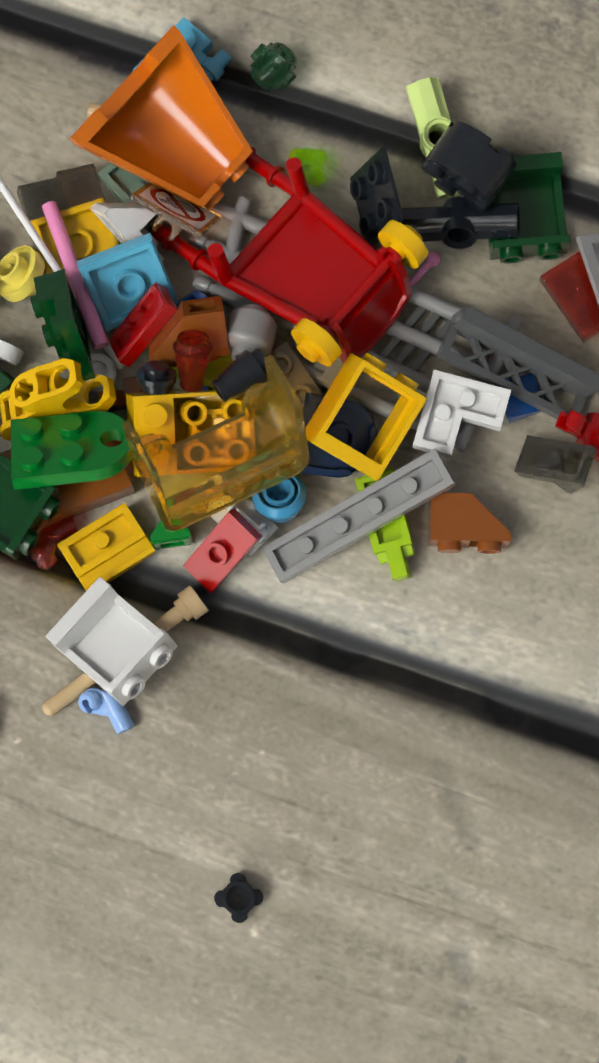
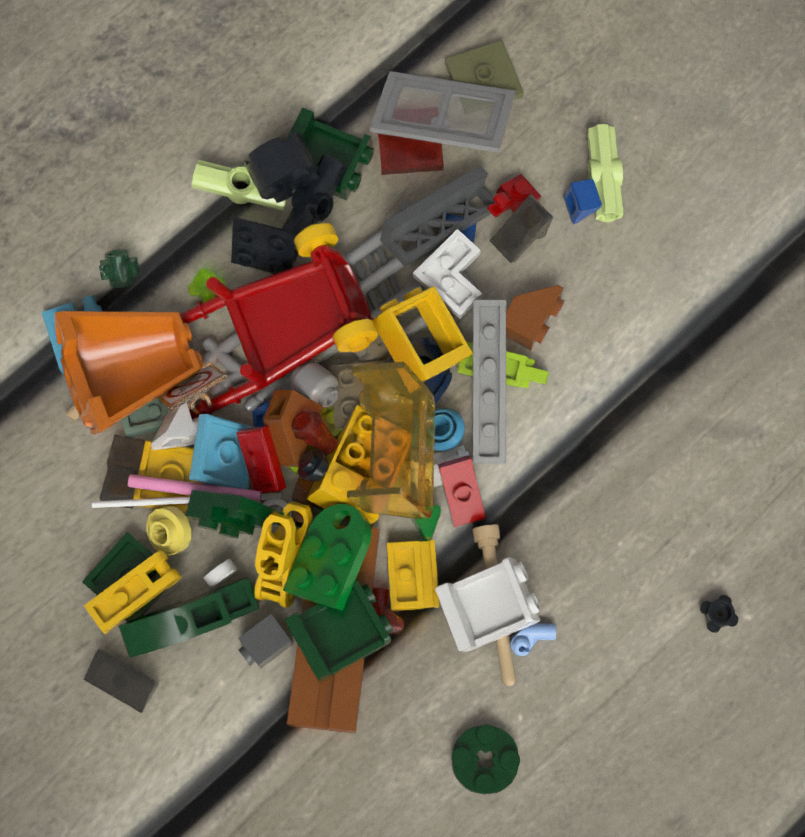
camera: 65 degrees left, 5 degrees down
black cone [211,348,274,402] -> none

